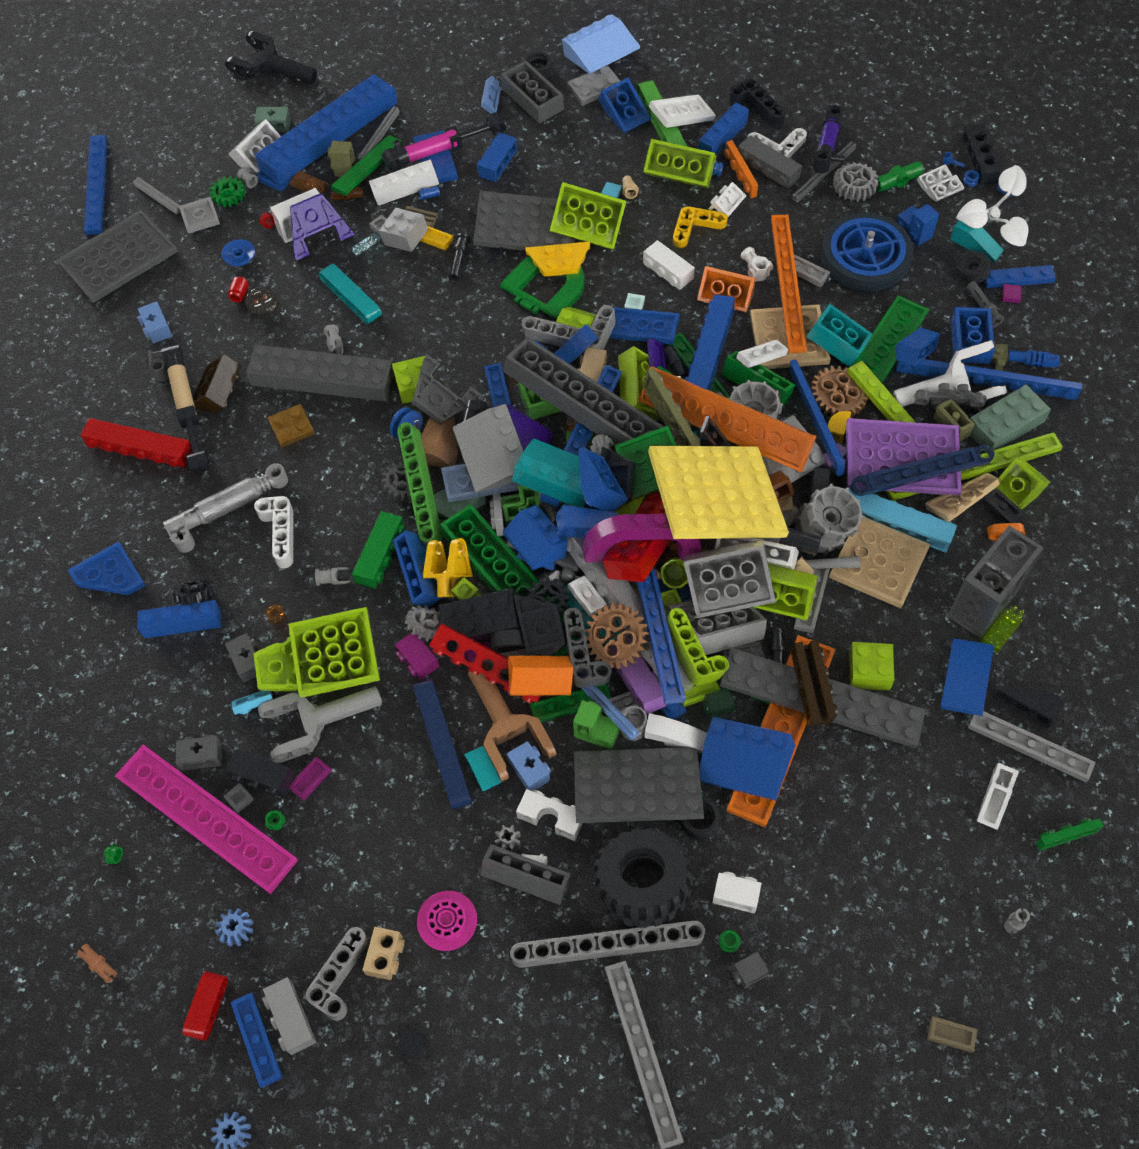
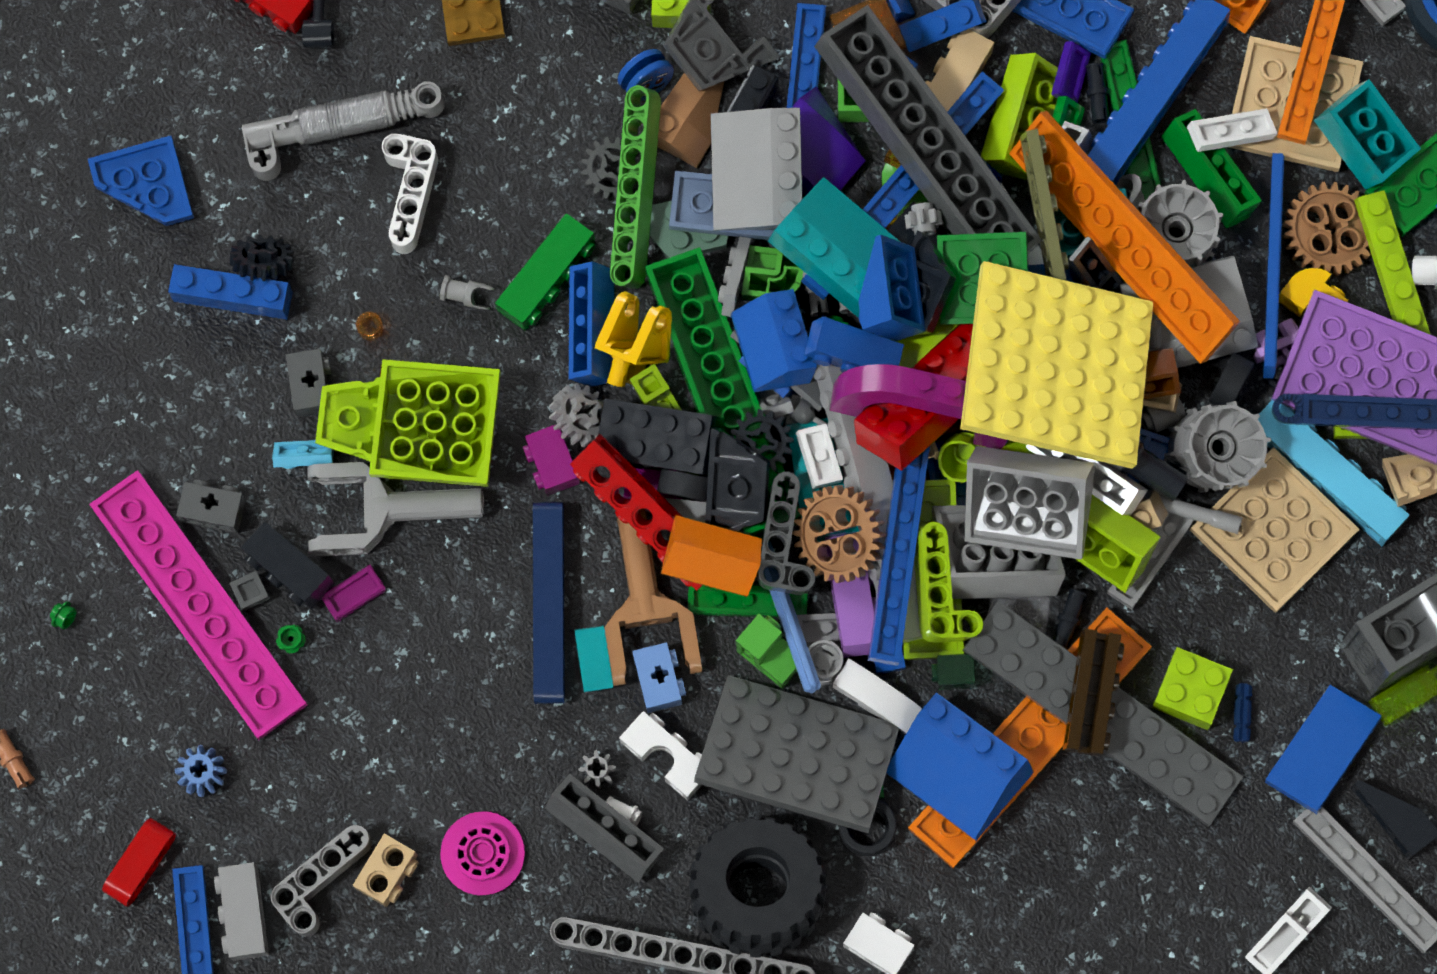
camera: 20 degrees right, 15 degrees up
none -> dark blue axle [1233,683,1252,743]

